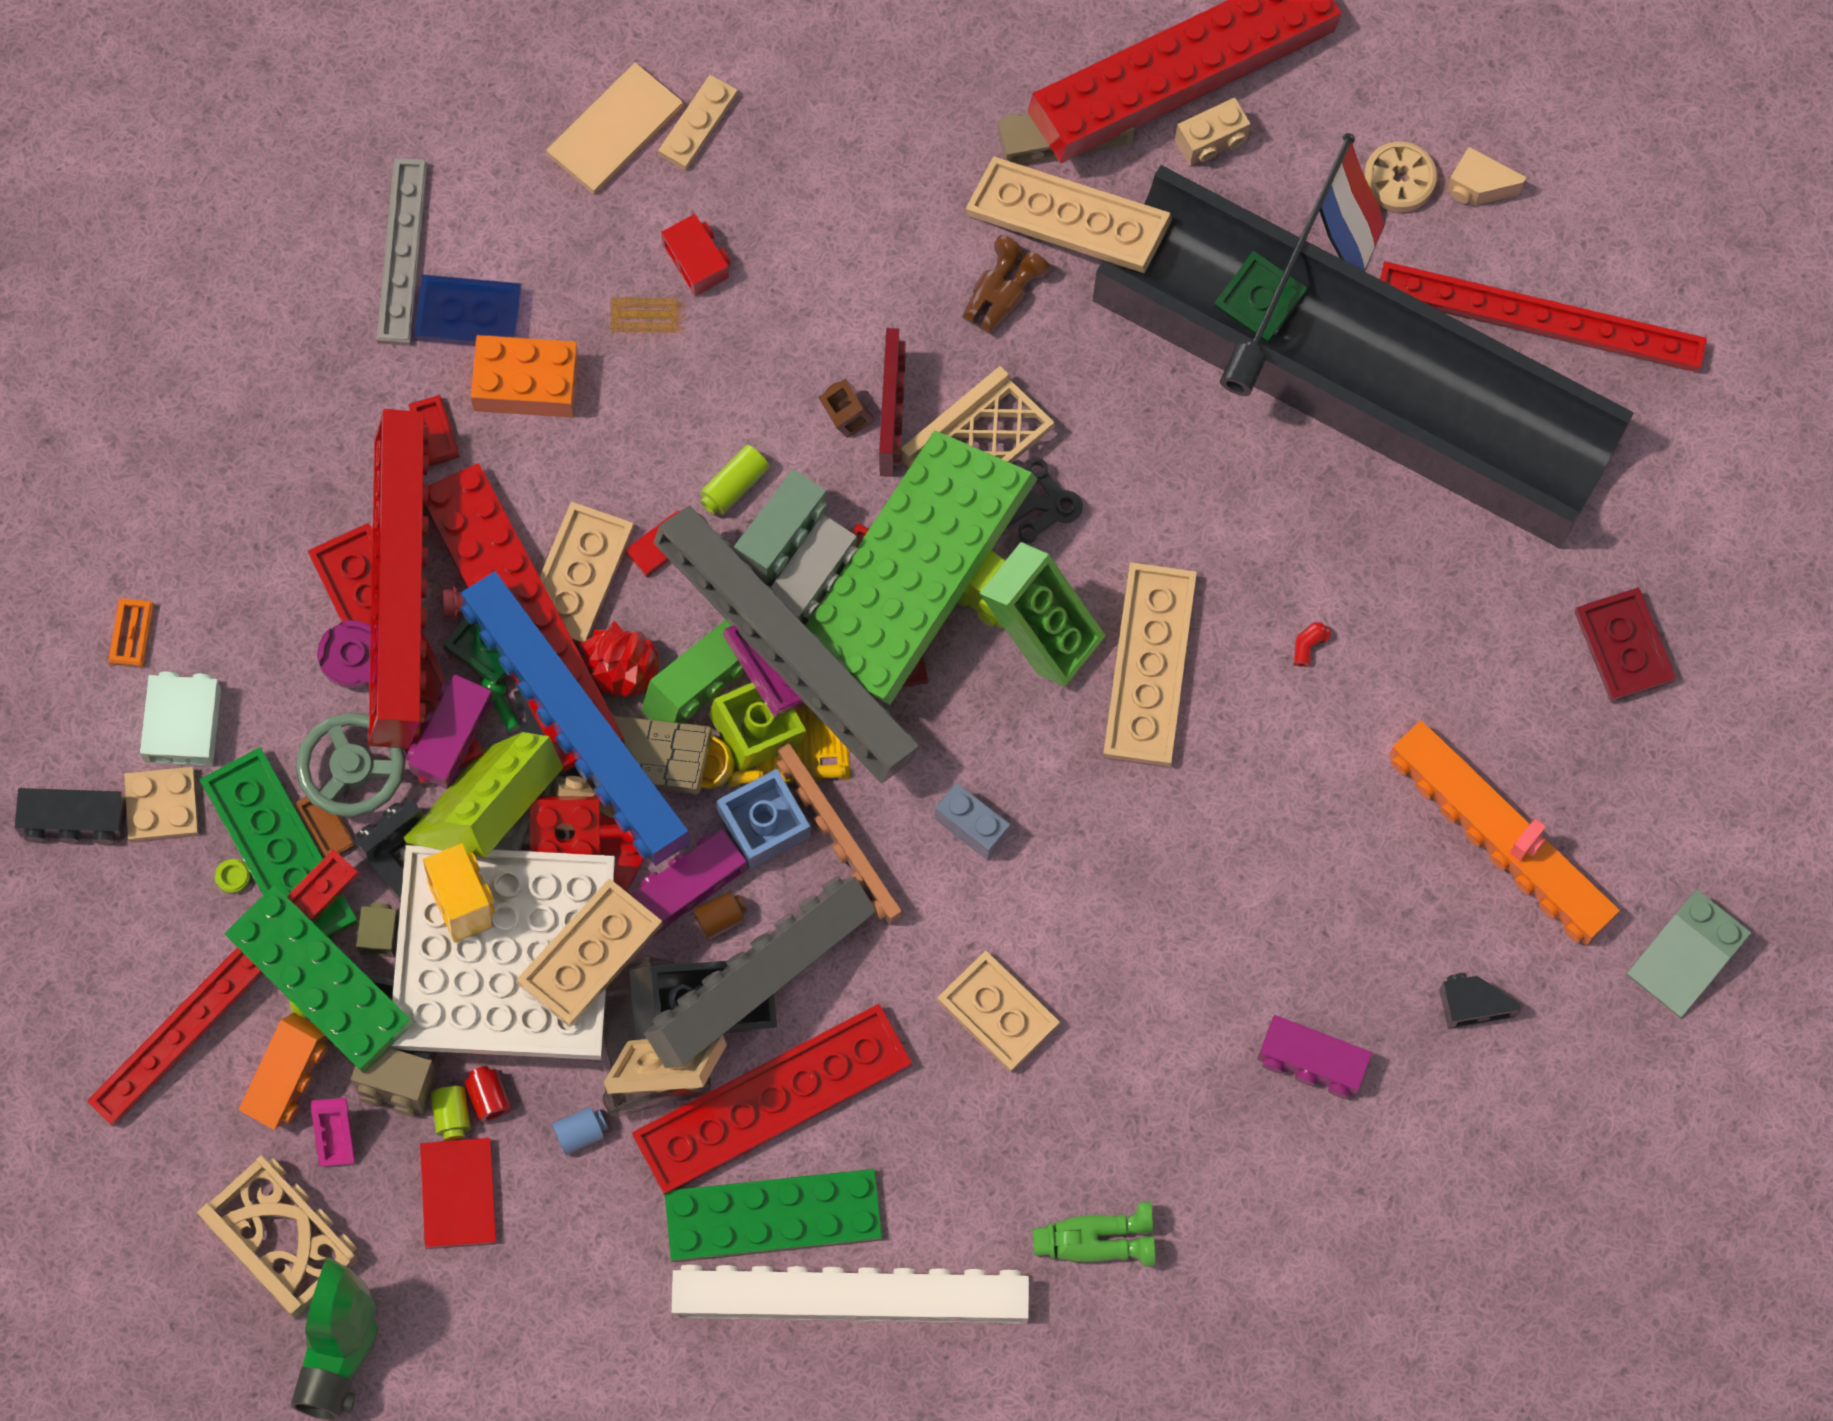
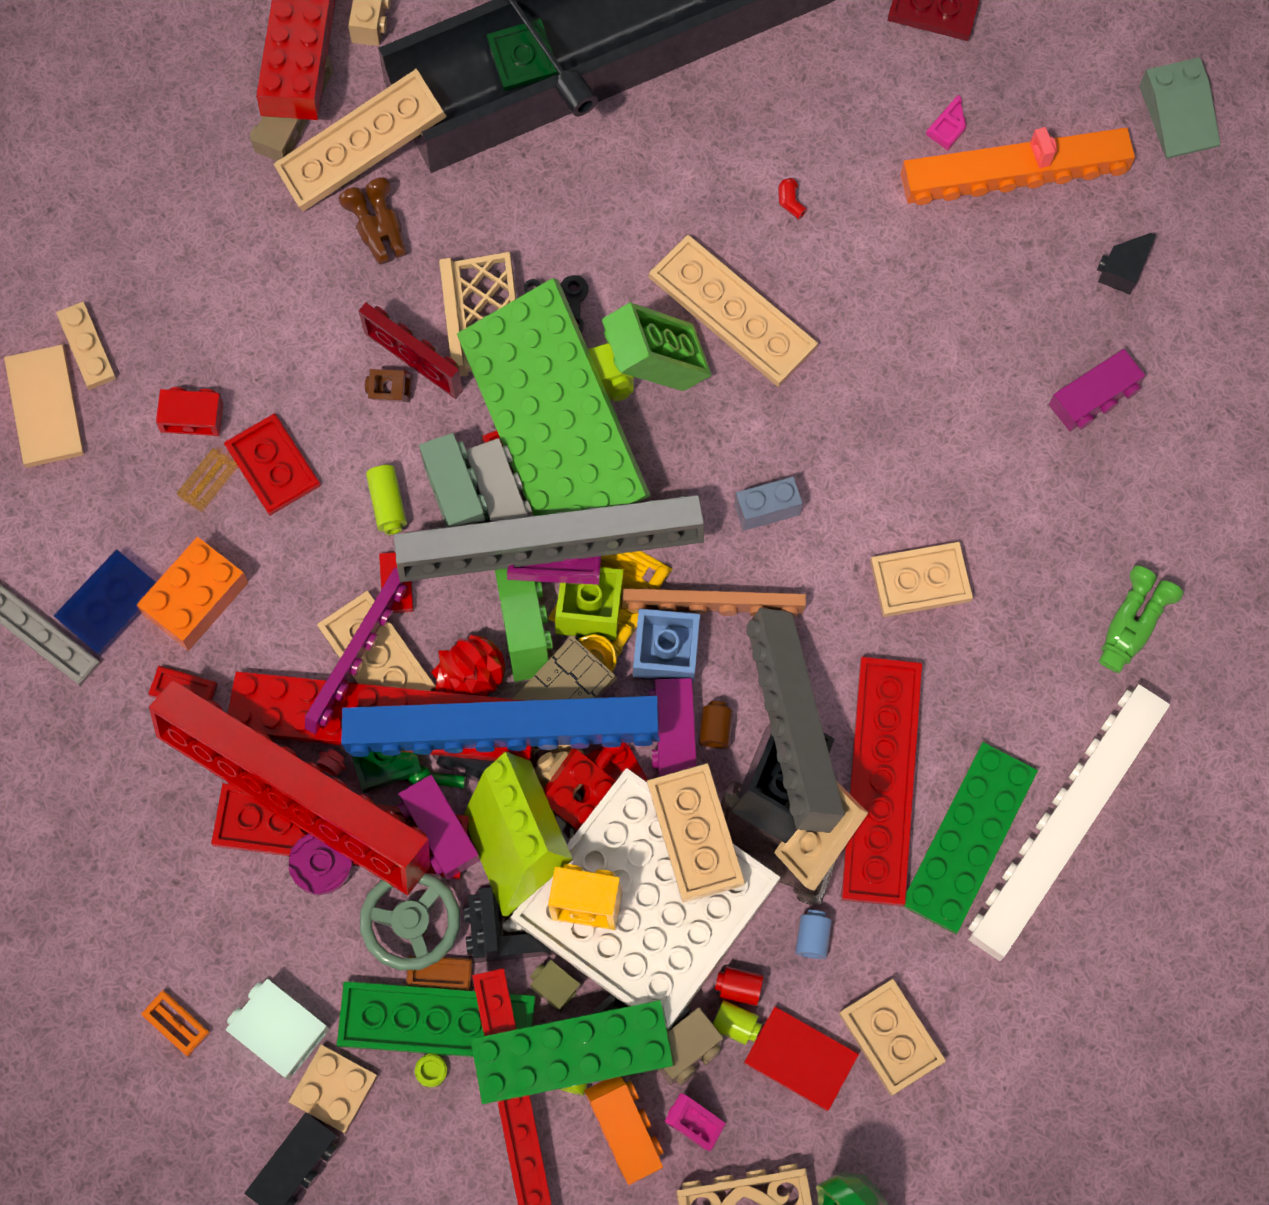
camera: 55 degrees left, 0 degrees up
none -> red tile [224,413,321,516]
none -> magenta plate [305,568,407,734]
none -> tan plate [839,979,946,1096]
none -> dark pink tile [926,95,966,150]

